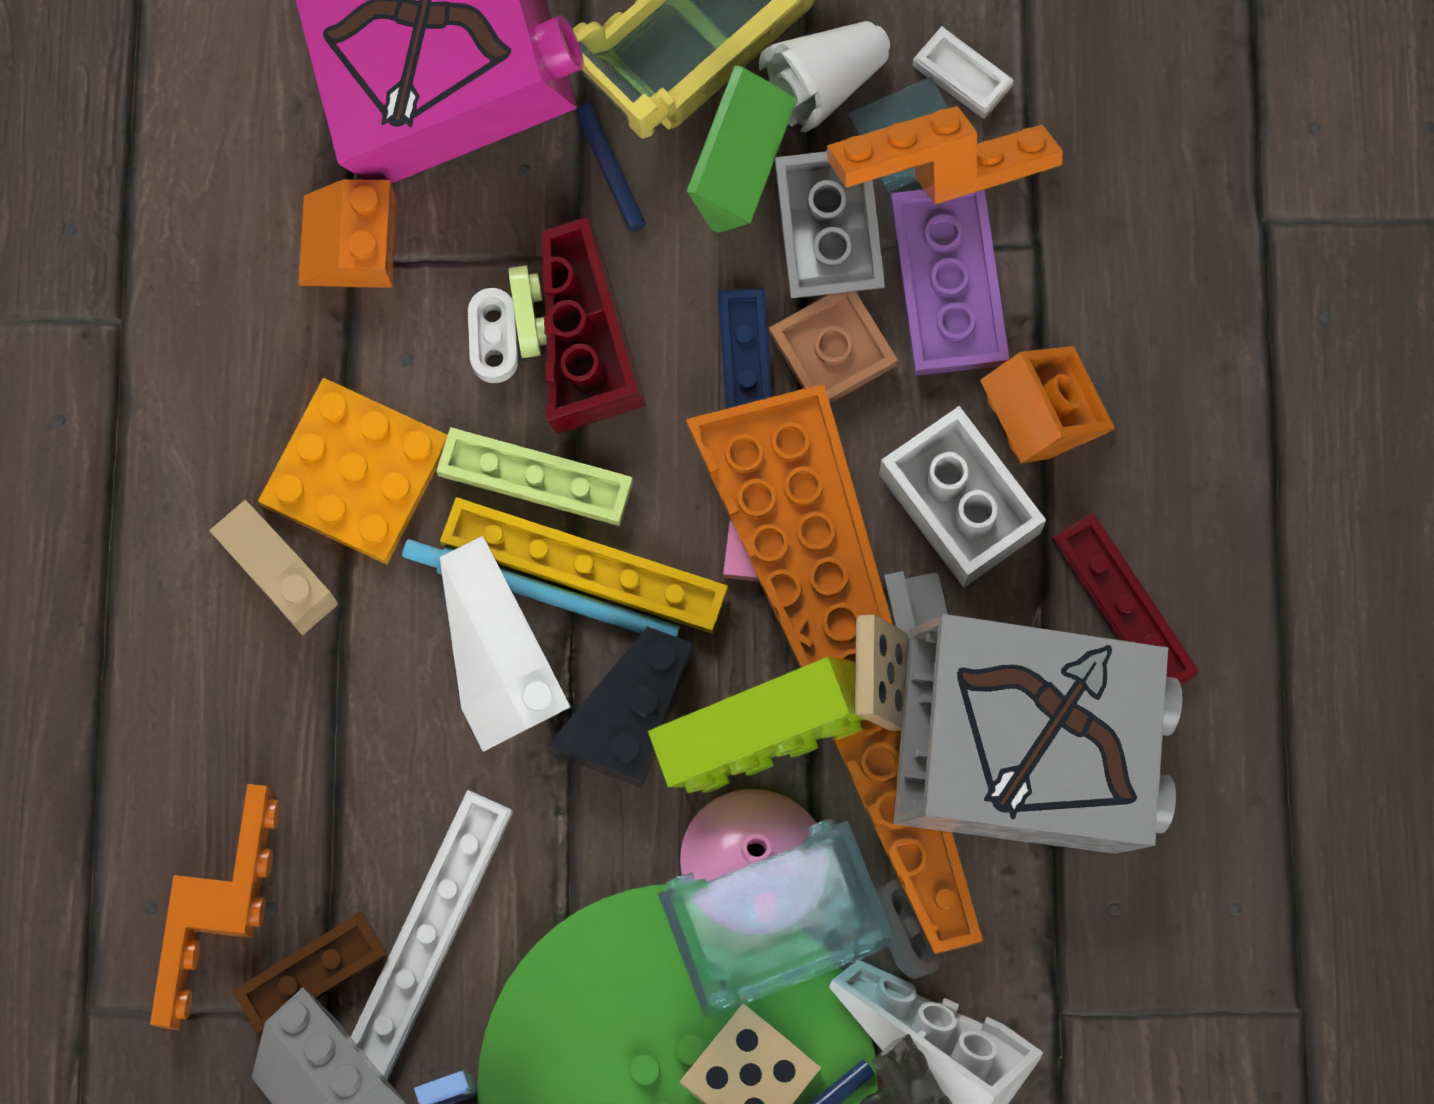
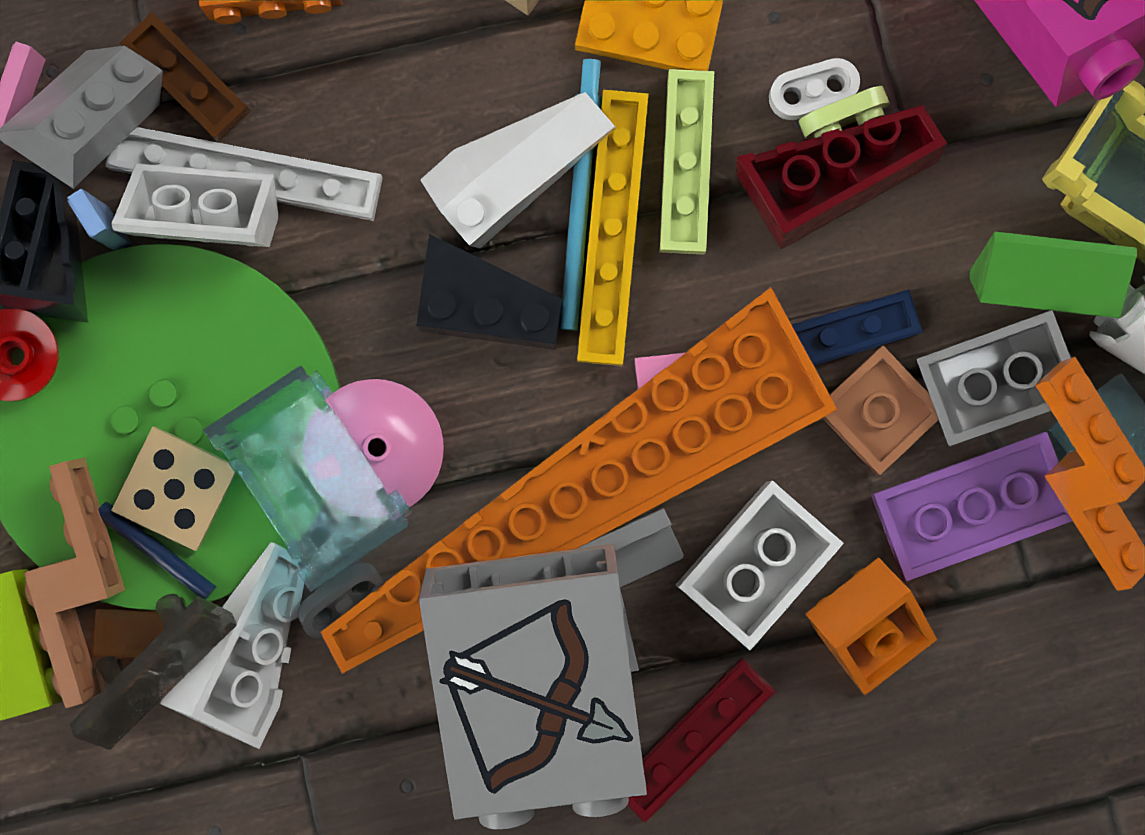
camera: 75 degrees right, 10 degrees up
dark blue bar [575,103,646,232] -> none
lime brick [648,657,866,793] -> none
tan tile [855,614,908,731] -> none
none -> white slope [112,163,278,247]

